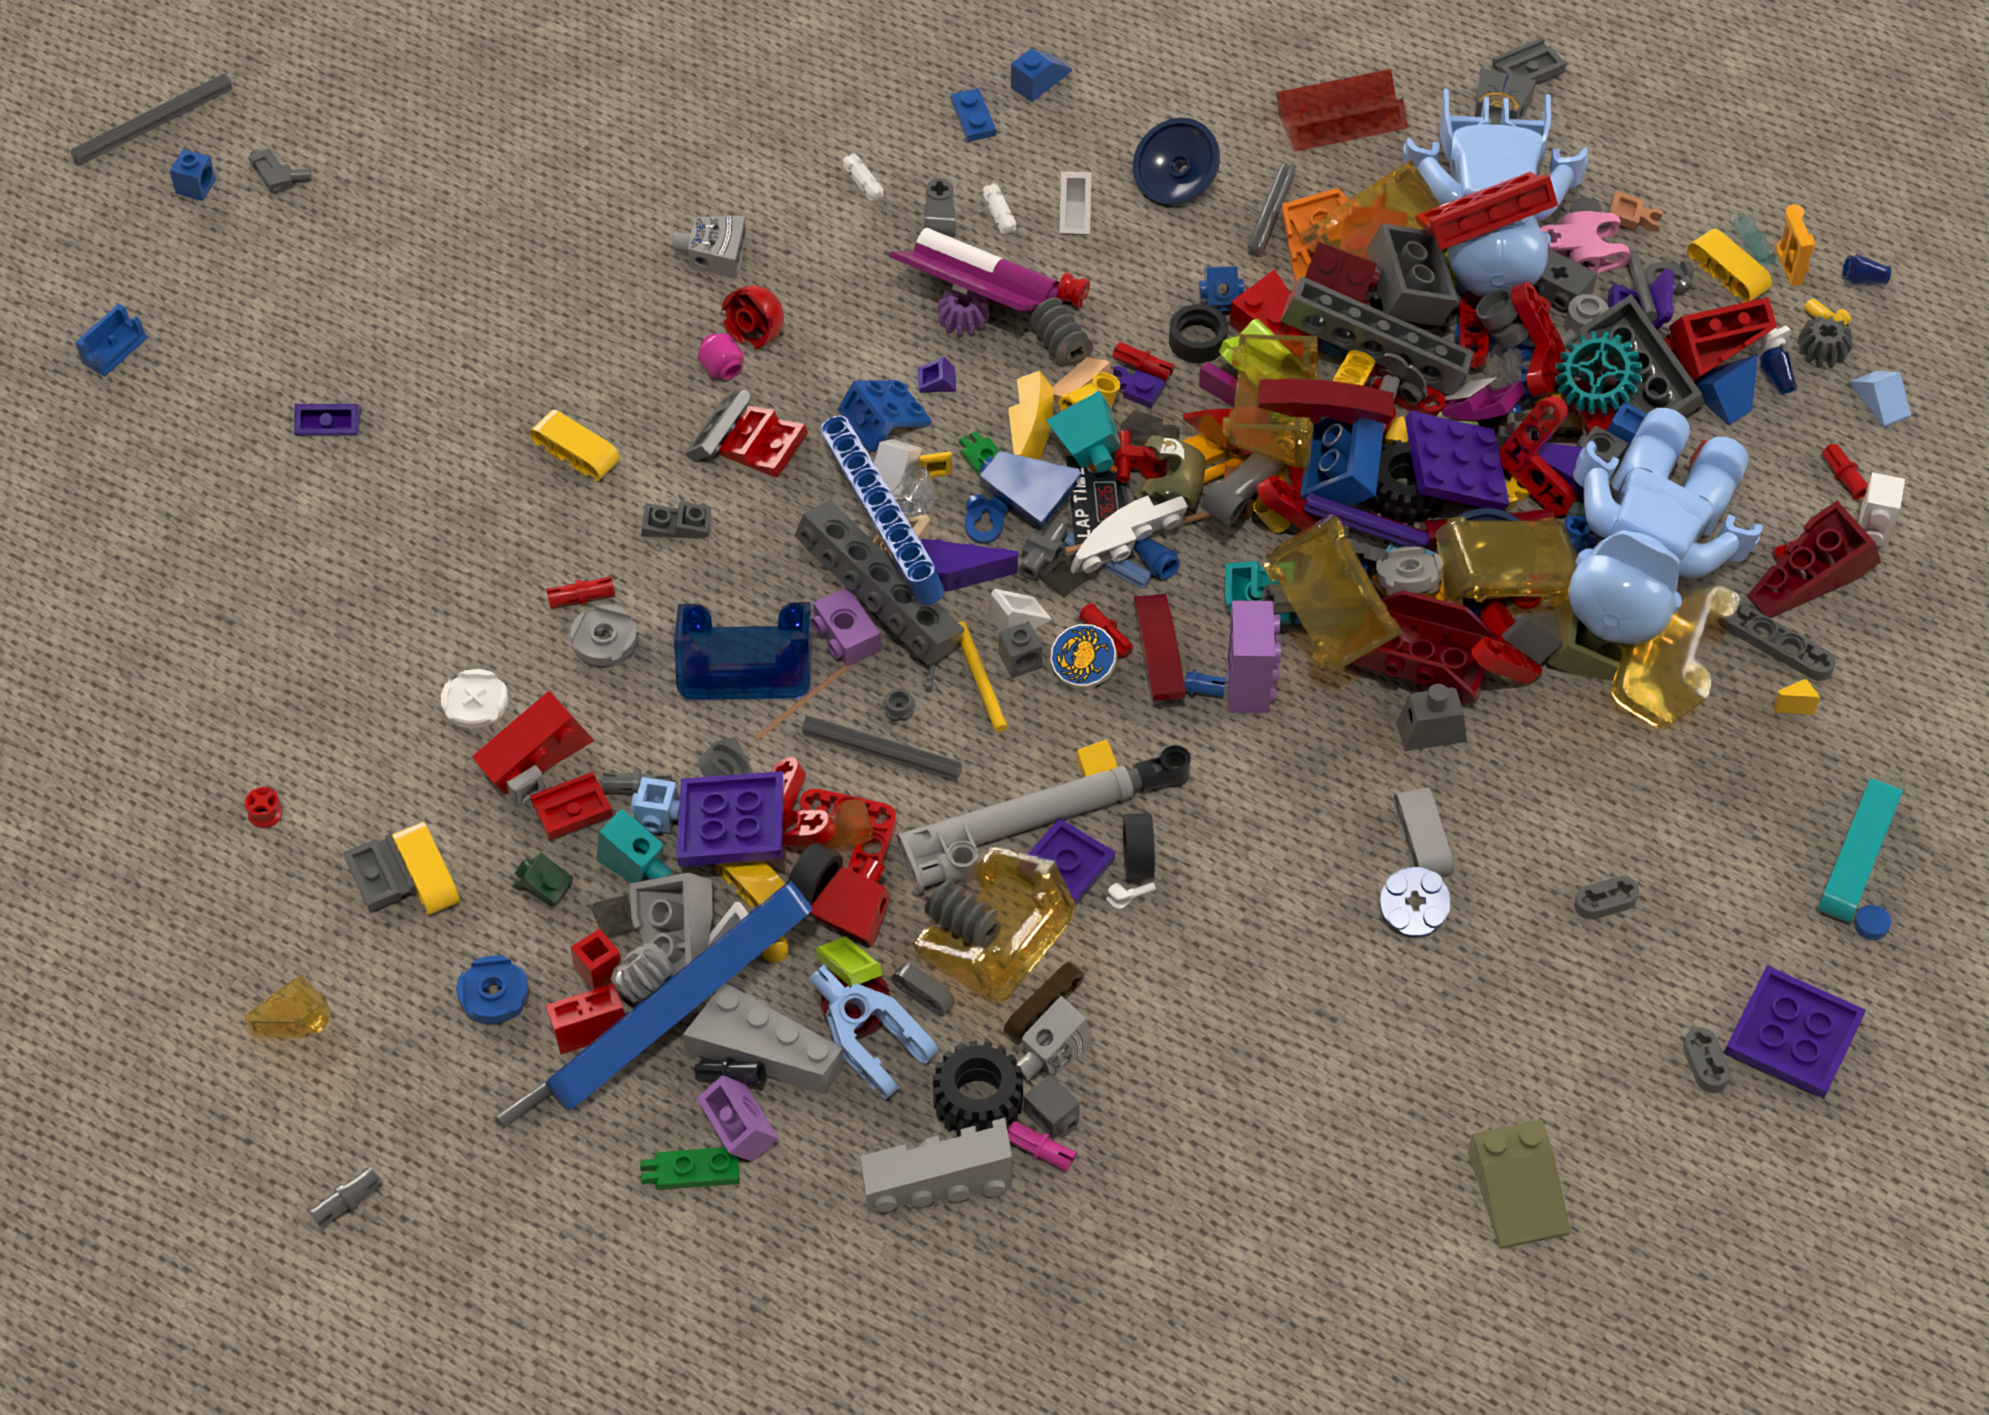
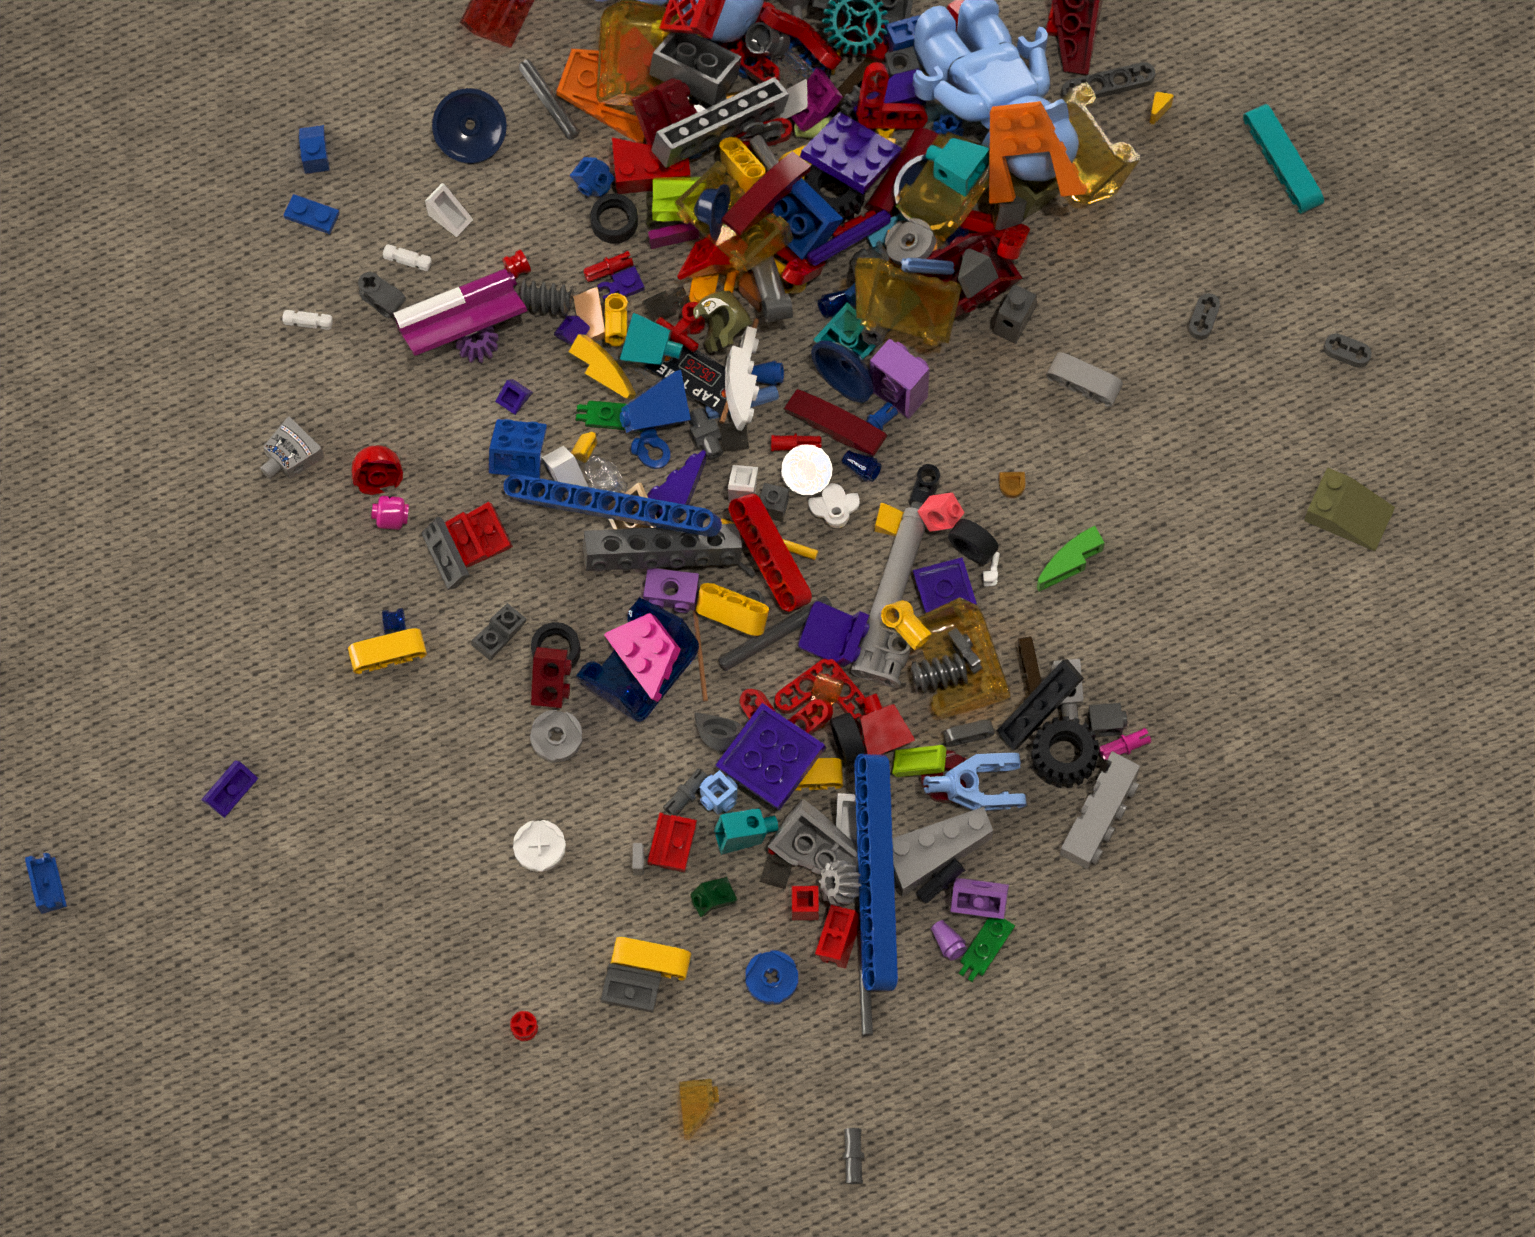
camera: 50 degrees left, 15 degrees up
red wedge [472,690,594,795] -> none
red pin [546,576,615,609] -> none
plate [1380,867,1450,937] -> none
dark purple plate [1724,966,1866,1099] -> none
blue tile [1854,905,1891,940] -> none
none -> clear blue wheel [382,608,406,635]
none -> black tyre [531,622,581,669]
none -> dark red brick [531,647,572,708]
none -> dark purple slope [554,316,590,345]
none -> wing [604,613,681,702]
none -> dark blue piece [694,184,730,241]
none -> yellow beam [695,583,769,636]
none -> red beam [728,493,812,612]
none -> dark purple bracket [798,601,869,668]
none -> white plate [808,483,860,528]
none -> dark blue dish [811,340,873,402]
none -> clear blue cone [842,450,882,482]
none -> yellow piece [881,600,932,650]
none -> medium blue axle [901,258,955,275]
none -> coral brick [917,492,965,532]
none -> teal torso [926,138,990,197]
none -> medium lavender cone [931,920,967,961]
none -> dark grey plate [948,628,983,674]
none -> dark grey slope [958,249,998,298]
none -> orange wing [989,101,1088,204]
none -> black plate [997,659,1084,750]
none -> pearl gold tile [999,472,1026,498]
none -> bright green slope [1037,526,1104,592]

